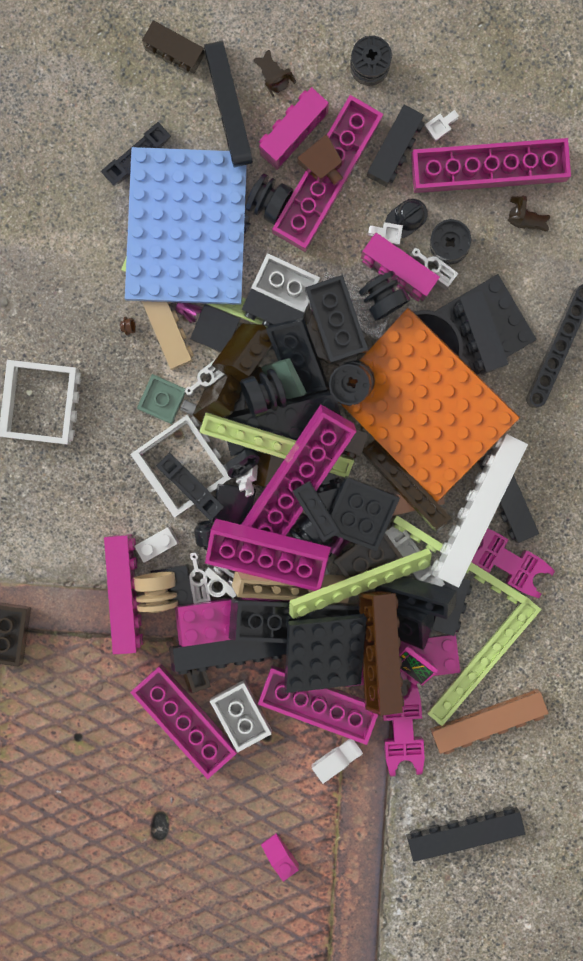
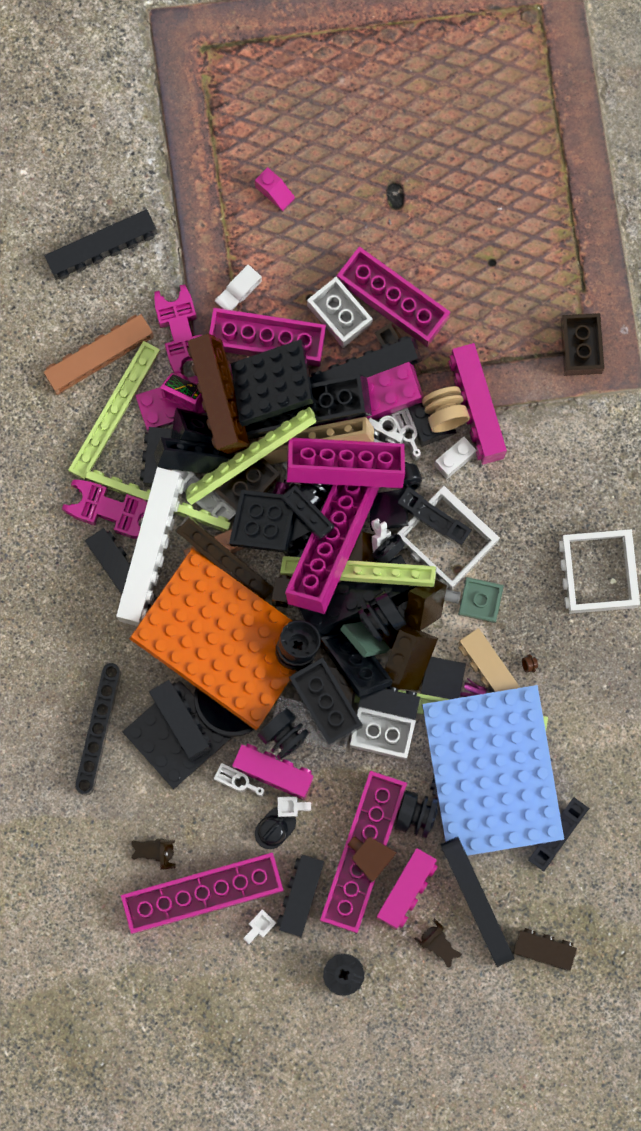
camera: 170 degrees right, 10 degrees down
white piece [185,360,226,396] -> none
black wheel [430,219,472,265] -> none

